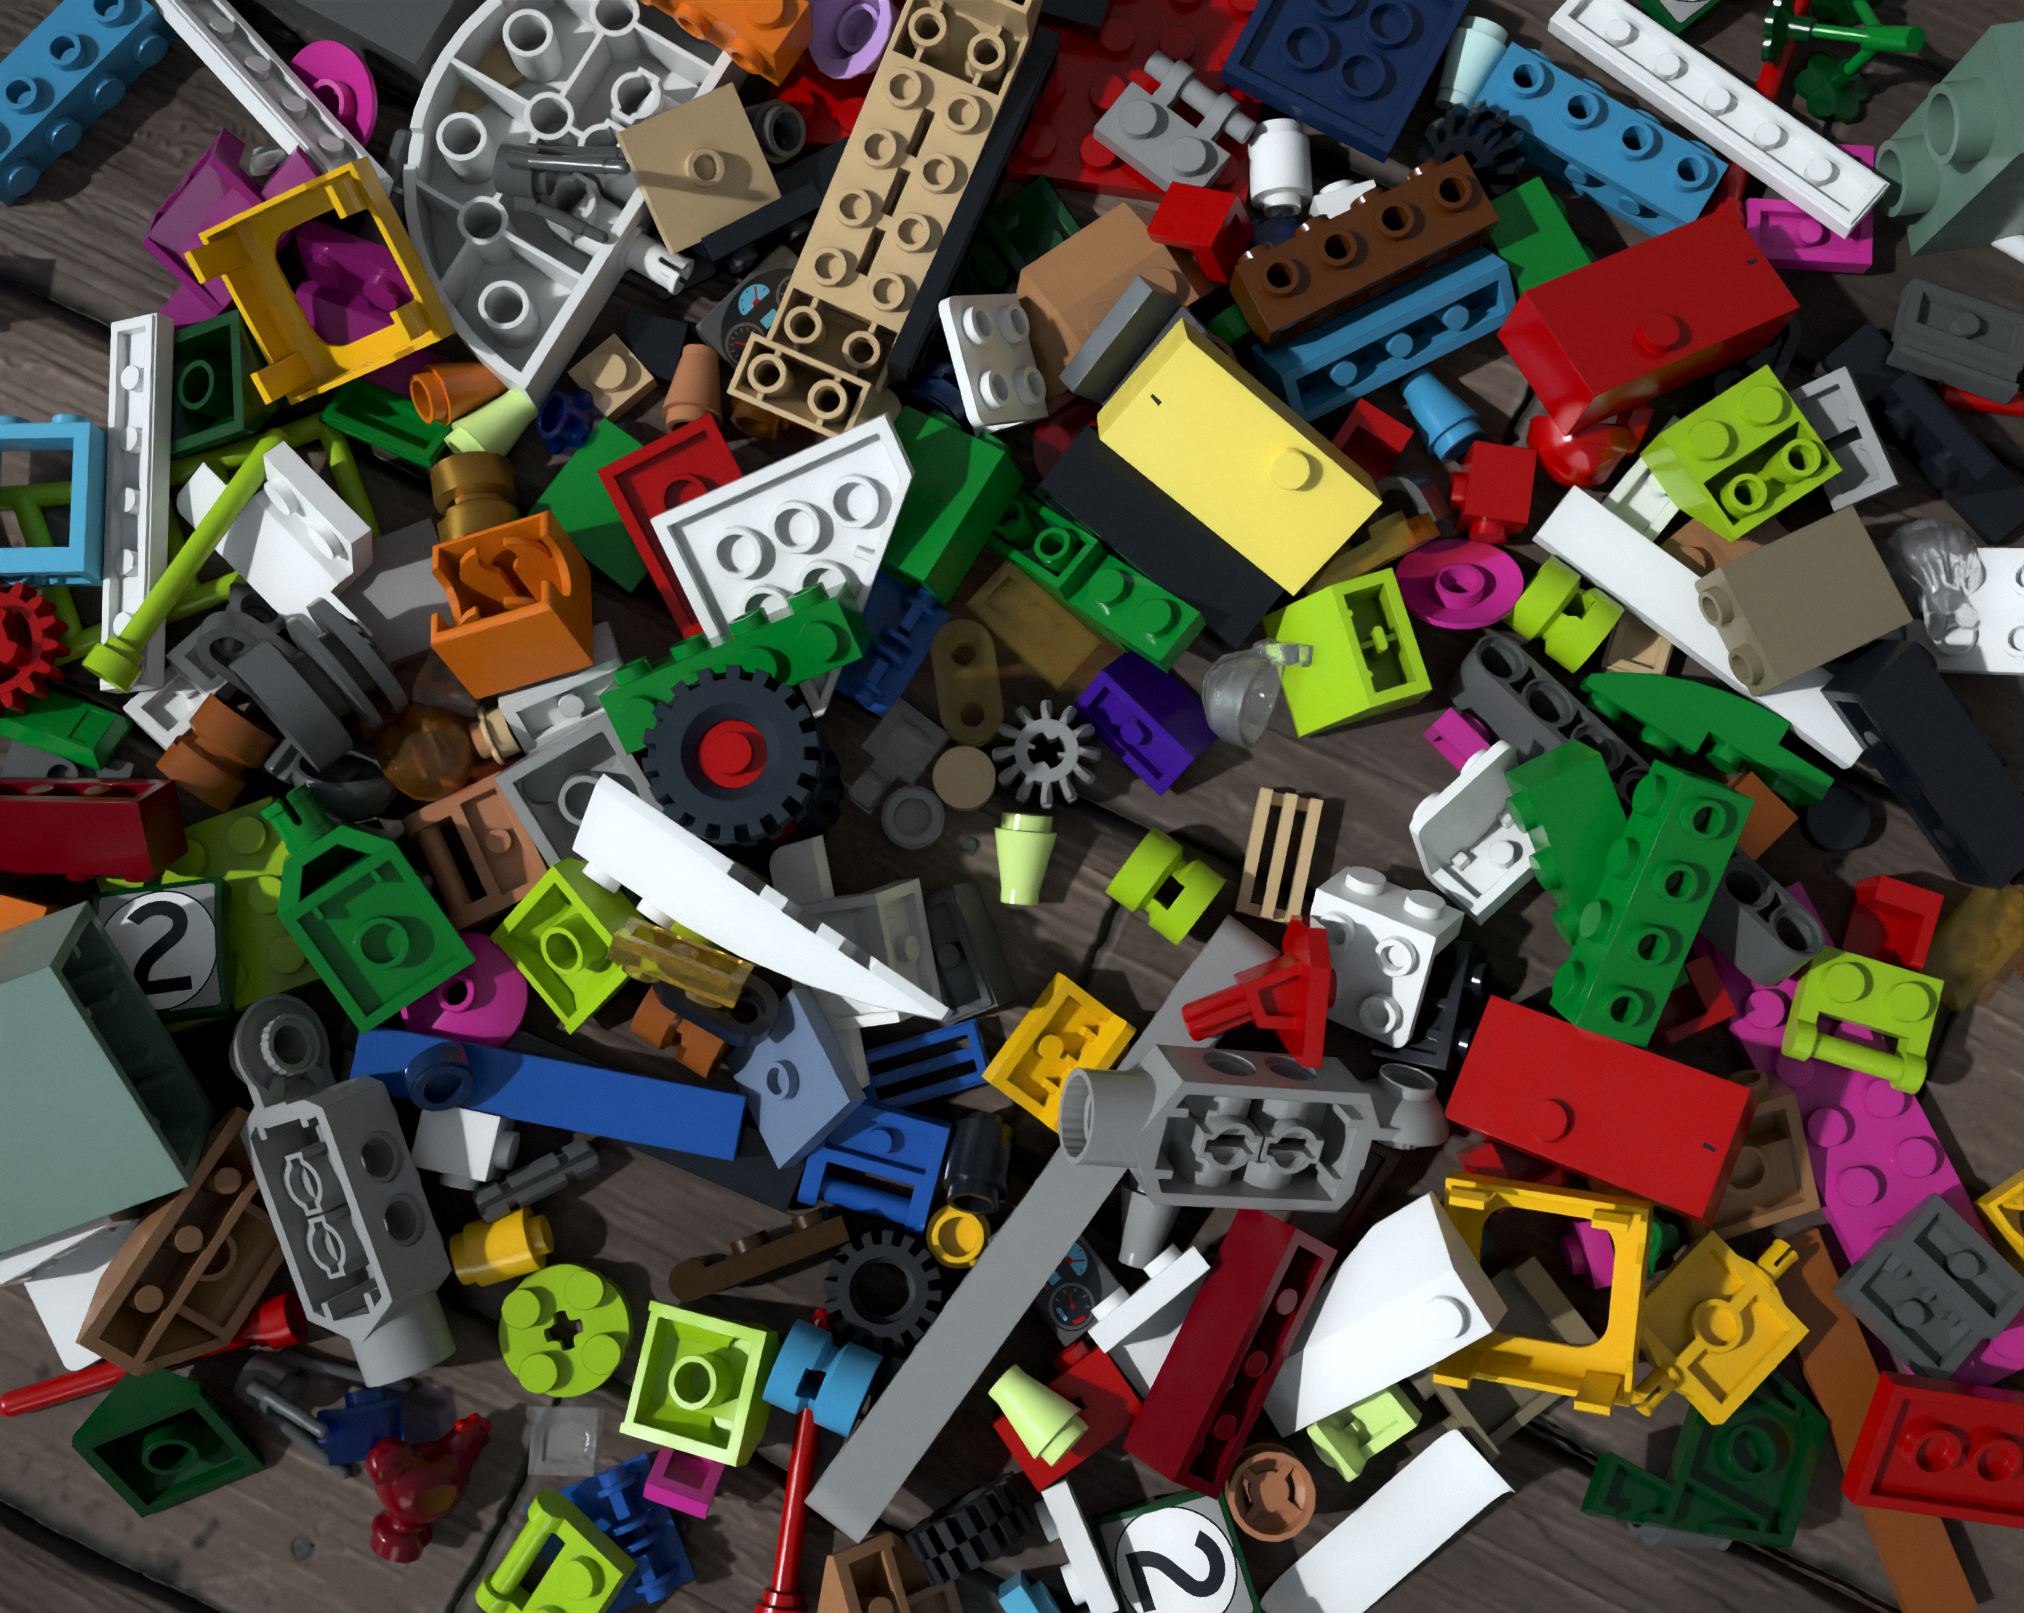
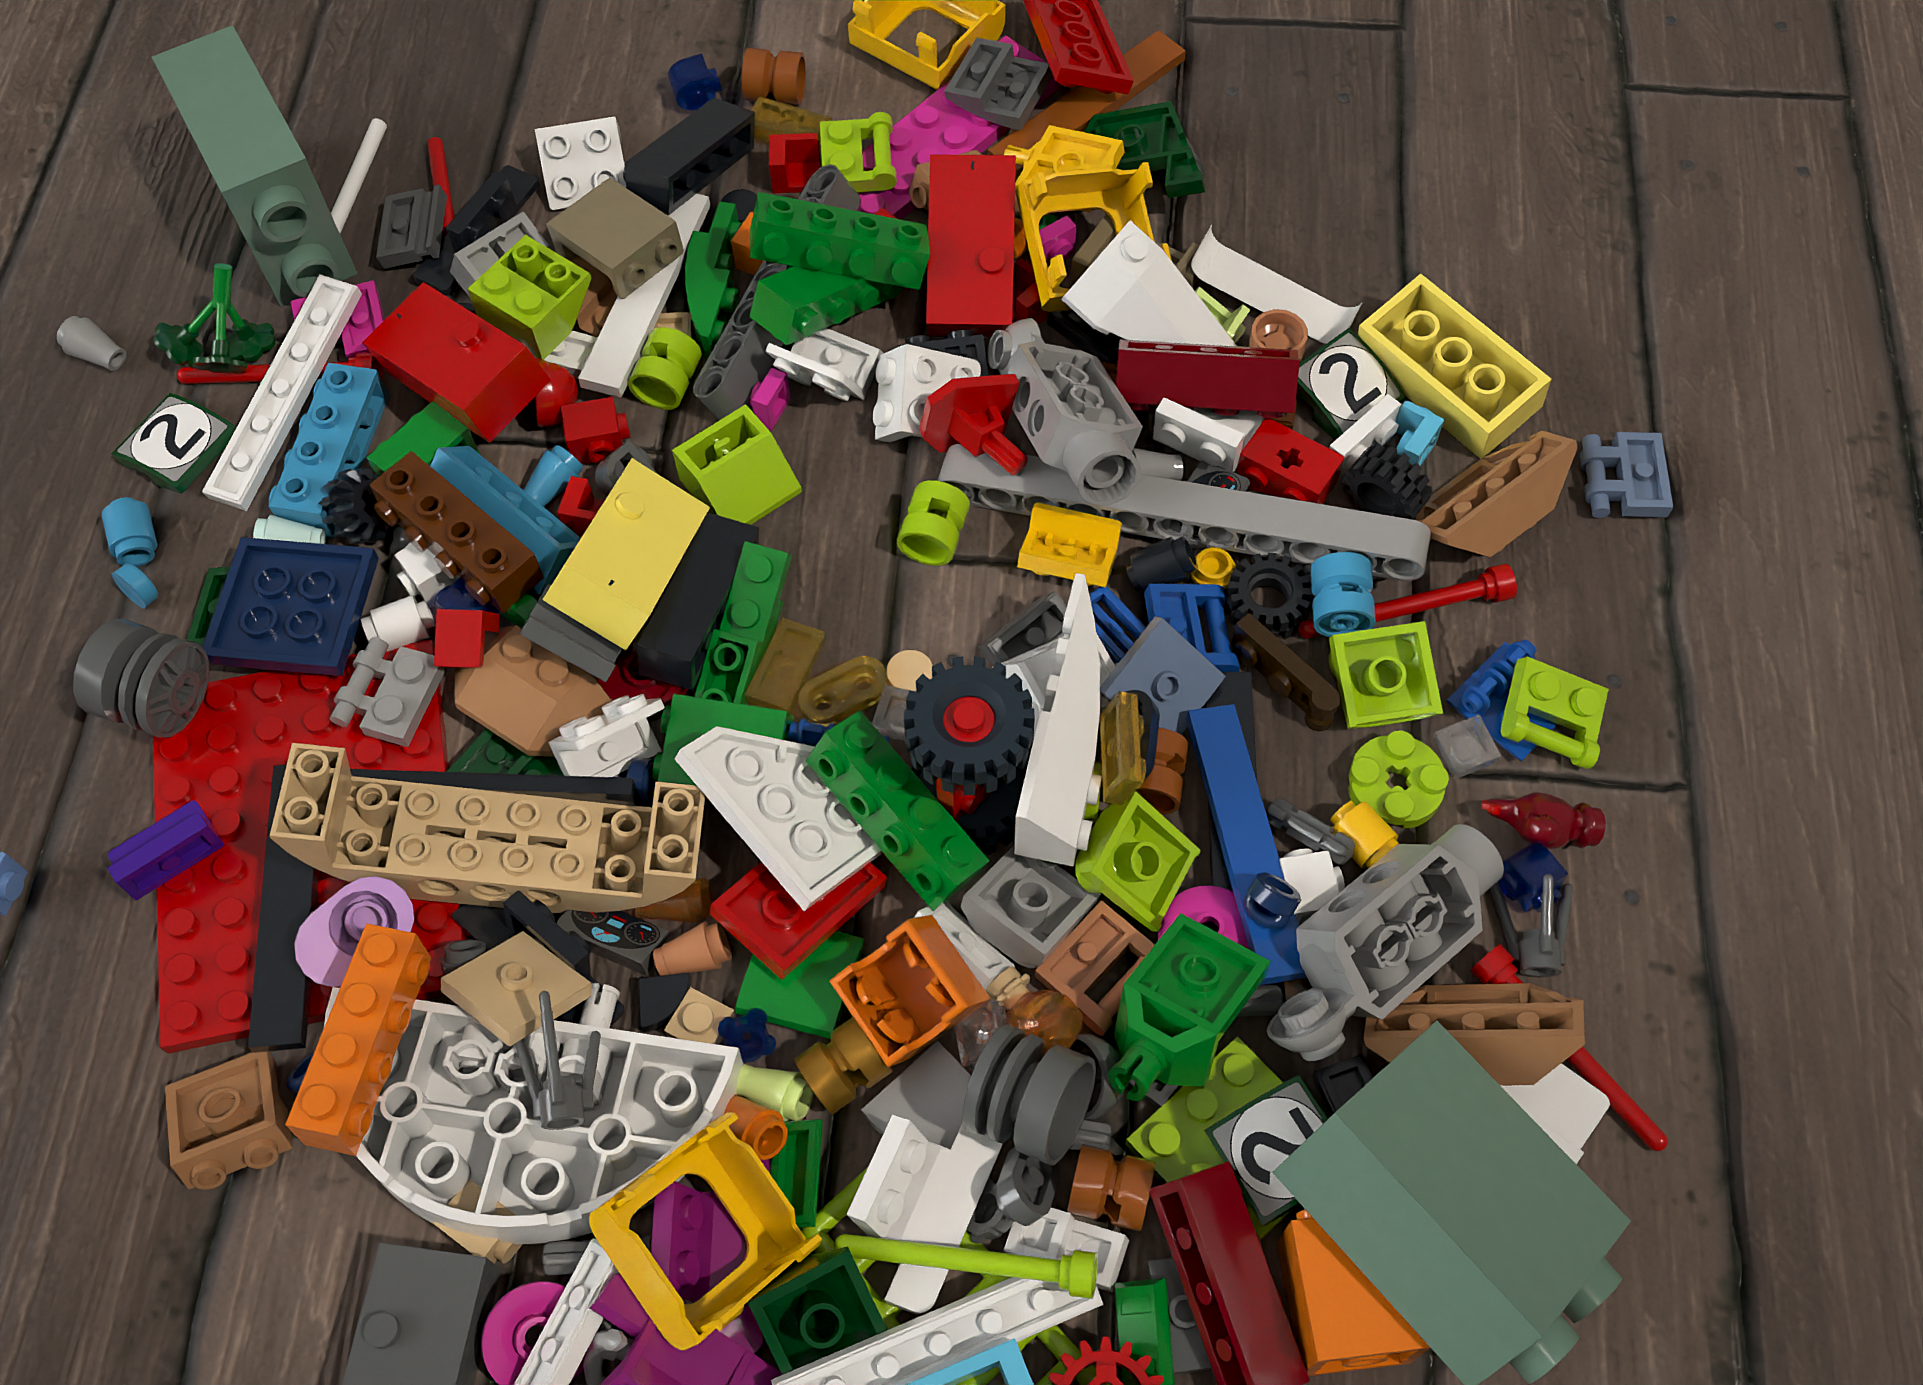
camera: 115 degrees left, 20 degrees down
dark green slope [72,1368,265,1518] -> none
dark pink plate [642,1445,727,1519] -> none
yellowish green cone [988,1364,1089,1467] -> none
light grey gear [992,700,1101,810] -> none
yellowish green cone [994,812,1058,905] -> none
dark purple panel [1072,650,1226,797] -> none
clear piece [1202,638,1313,748] -> none
tan tile [1233,787,1324,924] -> none
clear yellow plate [1303,510,1440,596] -> none
dark pink dish [1395,538,1524,629] -> none
clear piece [1879,518,1982,642] -> none

